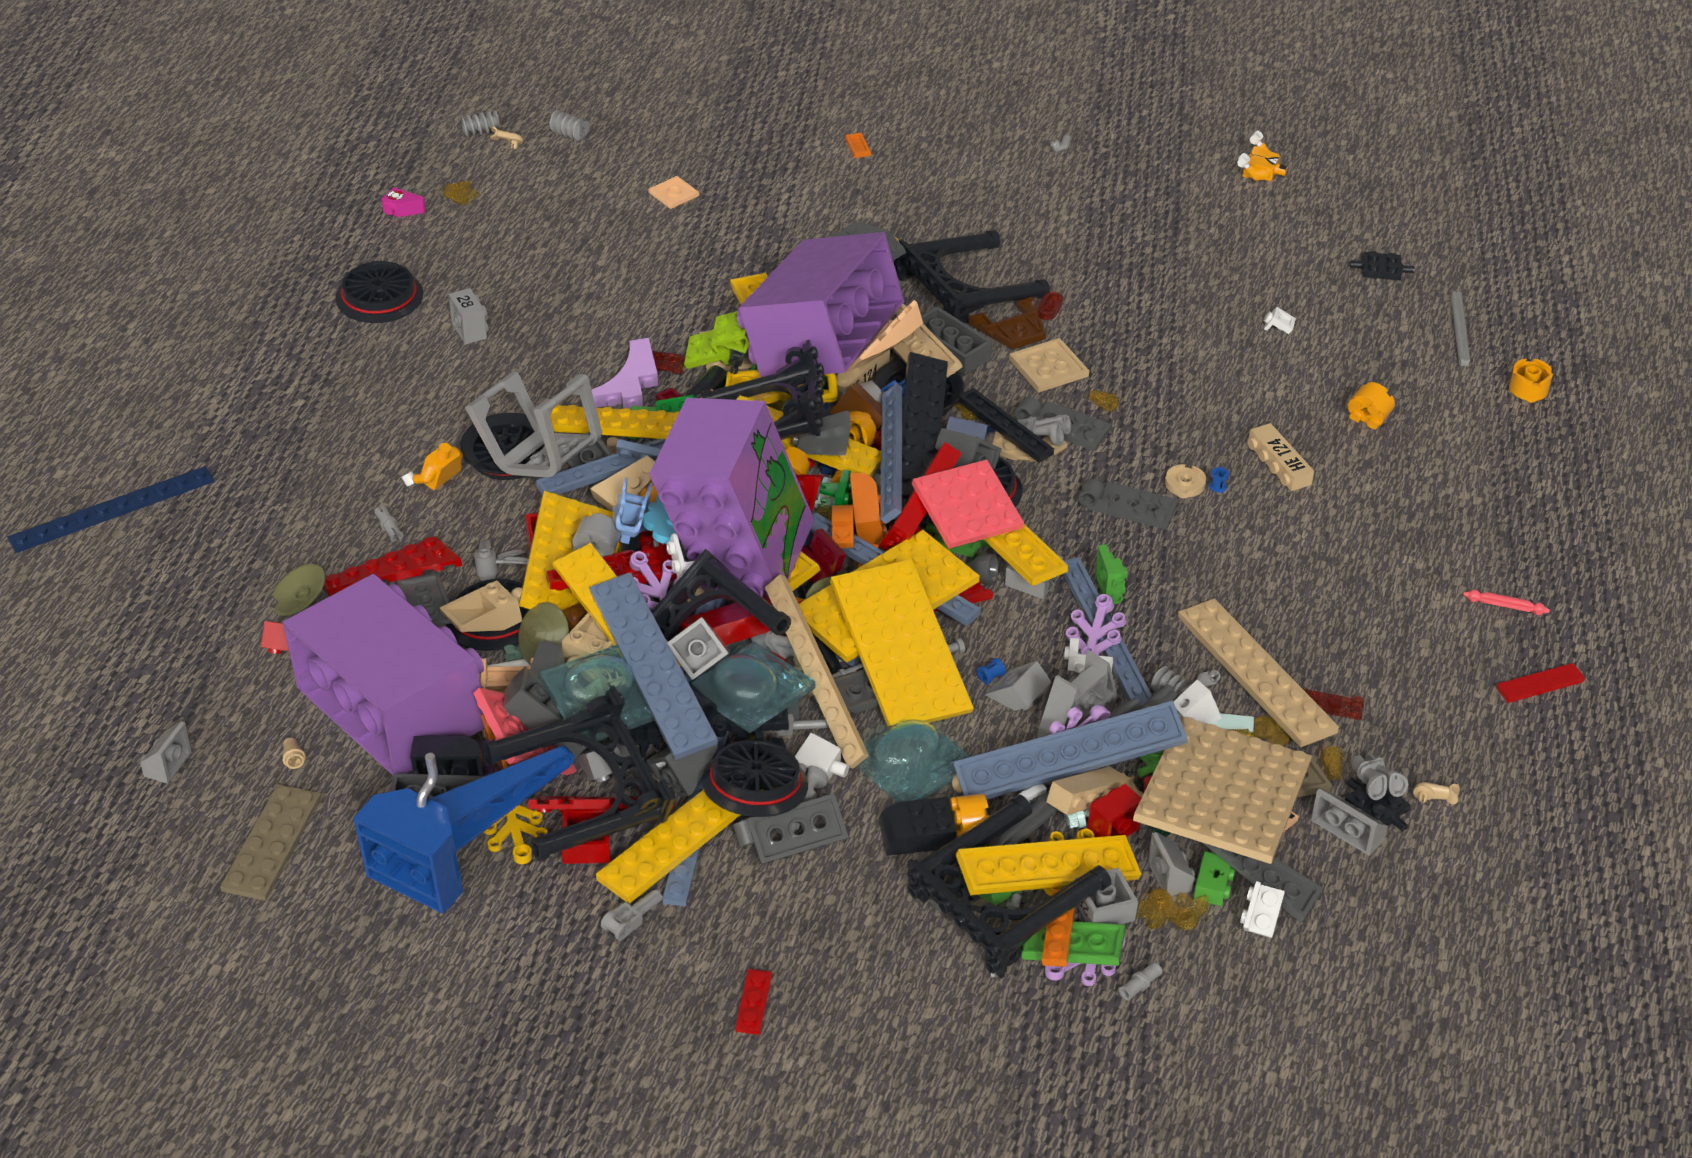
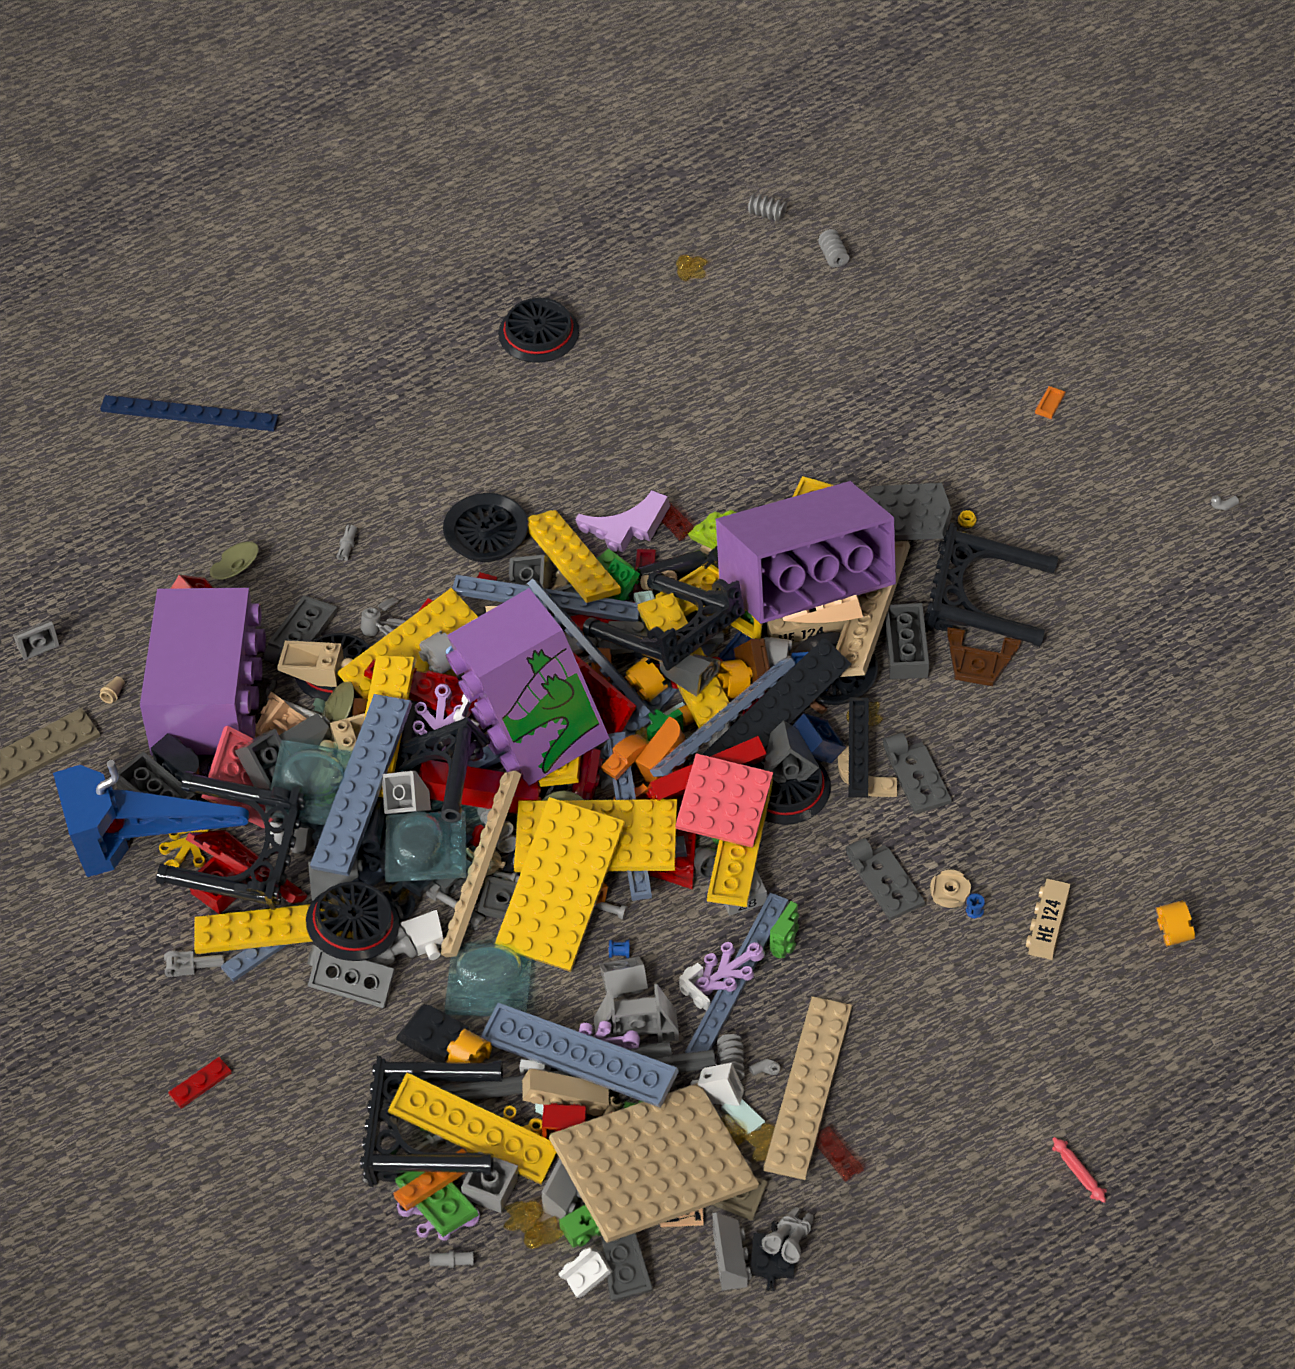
camera: 45 degrees right, 10 degrees up
red wing [322,536,463,596] -> none
dark pink slope [382,187,426,217] -> none
light orange torso [401,443,463,490] -> none
light grey brick [449,288,489,344] -> none
light grey windscreen [465,372,602,478] -> none
tan piece [490,127,523,149] -> none
light nougat tile [649,176,699,209] -> none
tan plate [1009,338,1089,393] -> none
light grey piece [1017,415,1071,446] -> none
clear red plate [1038,292,1063,320] -> none
clear yellow cone [1089,390,1119,412] -> none
white bracket [1264,307,1296,334] -> none
clear yellow cone [1321,746,1344,780] -> none
tan piece [1413,782,1460,804] -> none
red tile [1496,663,1585,703] -> none

